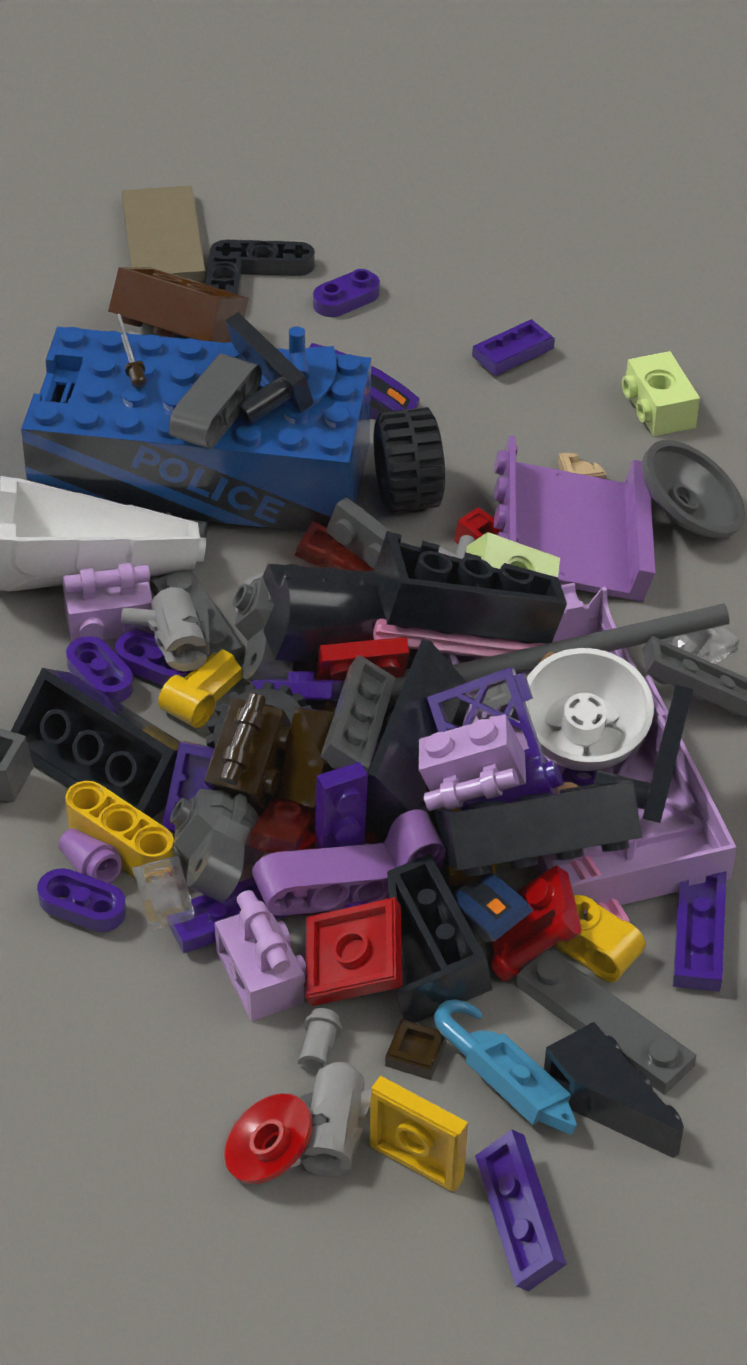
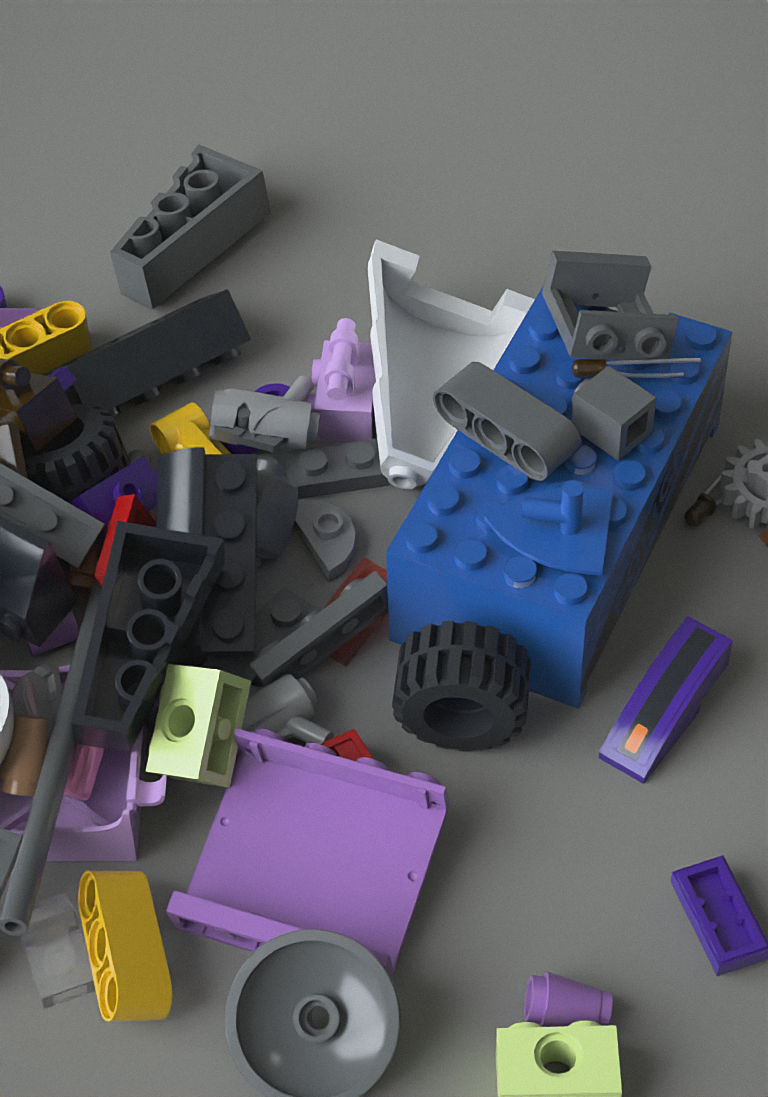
camera: 110 degrees right, 5 degrees up
dark purple plate [66,636,133,703] -> none
black piece [225,312,314,425] -> none
tan tile [558,453,606,479] -> none
none -> yellow beam [78,870,172,1021]
none -> medium lavender cone [524,971,612,1027]
none -> dark grey panel [542,250,679,360]
none -> dark grey brick [572,366,656,460]

